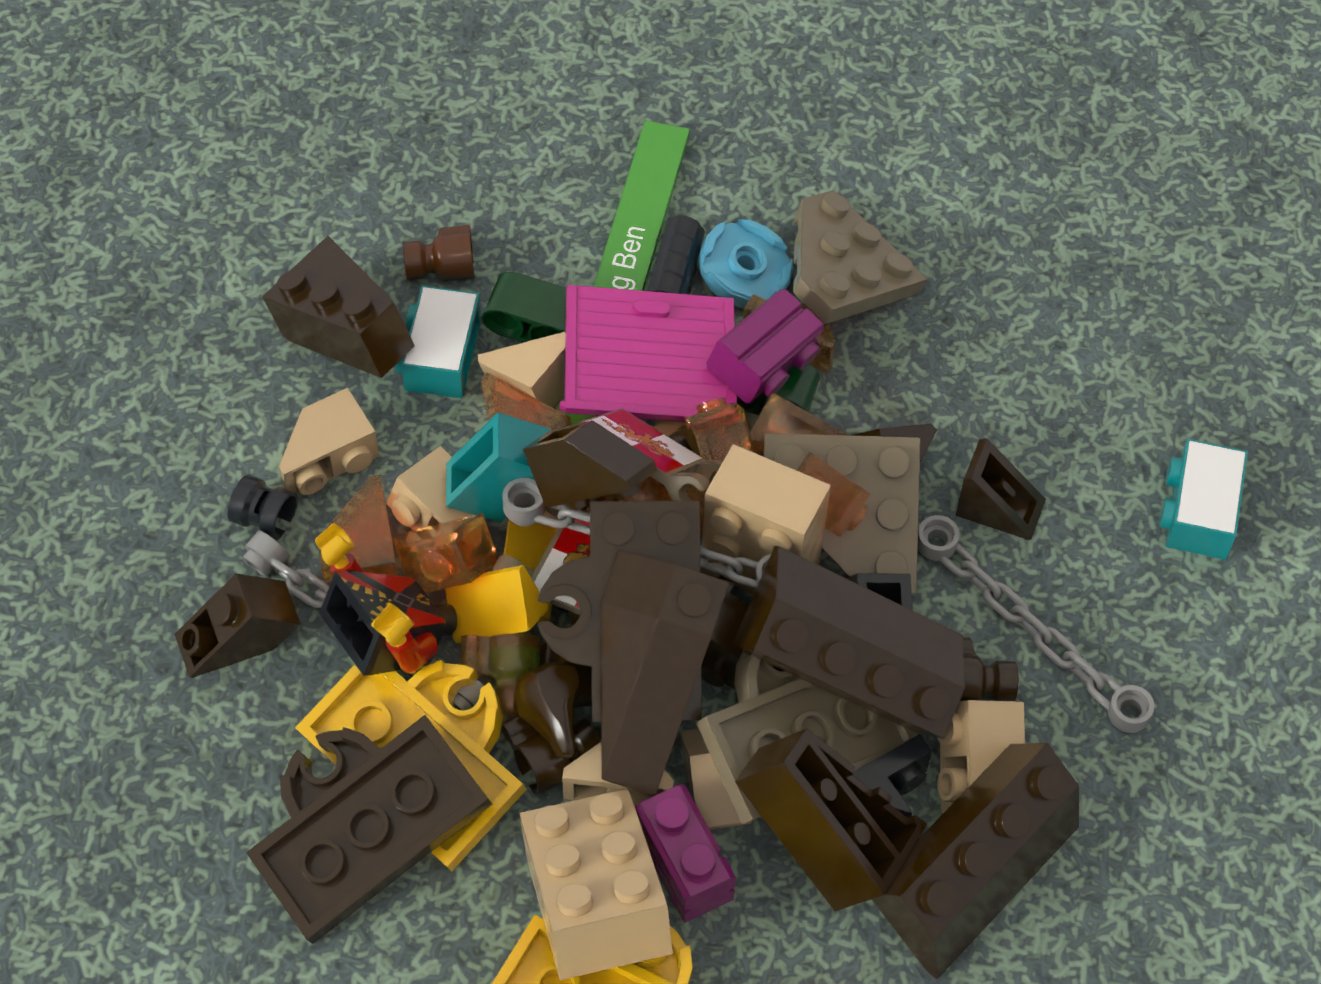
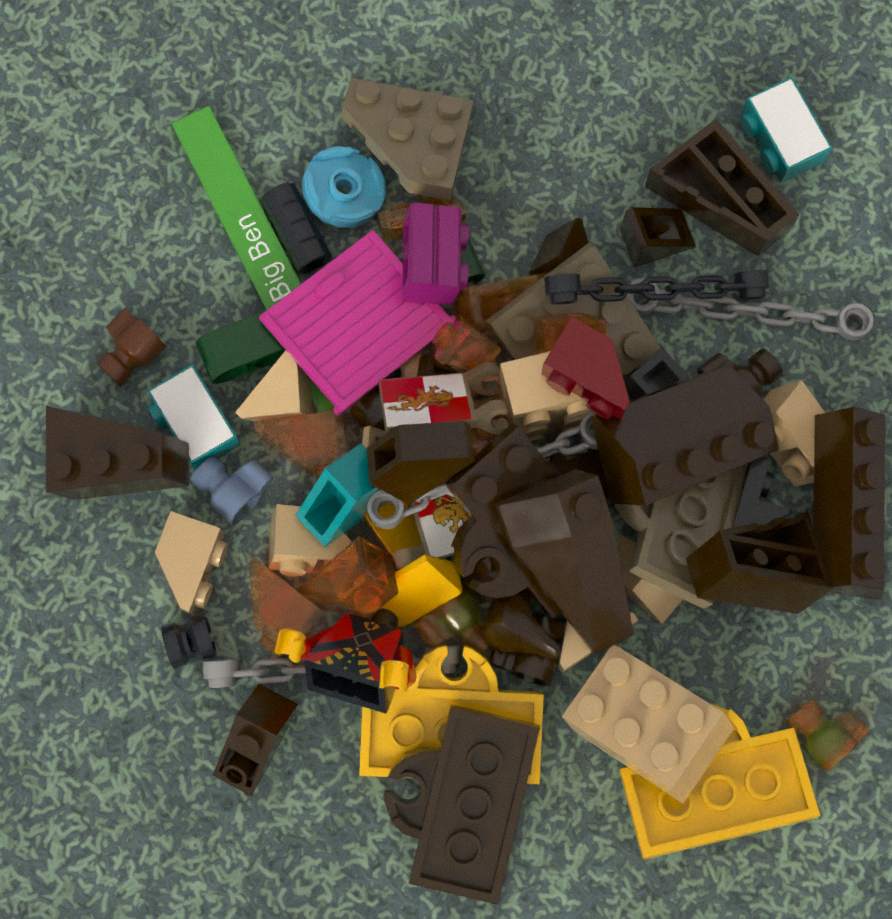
camera: 40 degrees left, 20 degrees up
magenta brick [635,784,736,923] -> none
none -> sand blue piece [190,455,274,526]
none -> dark red slope [541,317,630,420]
none -> black piece [544,270,769,305]
none -> dark brown wedge [645,119,799,256]

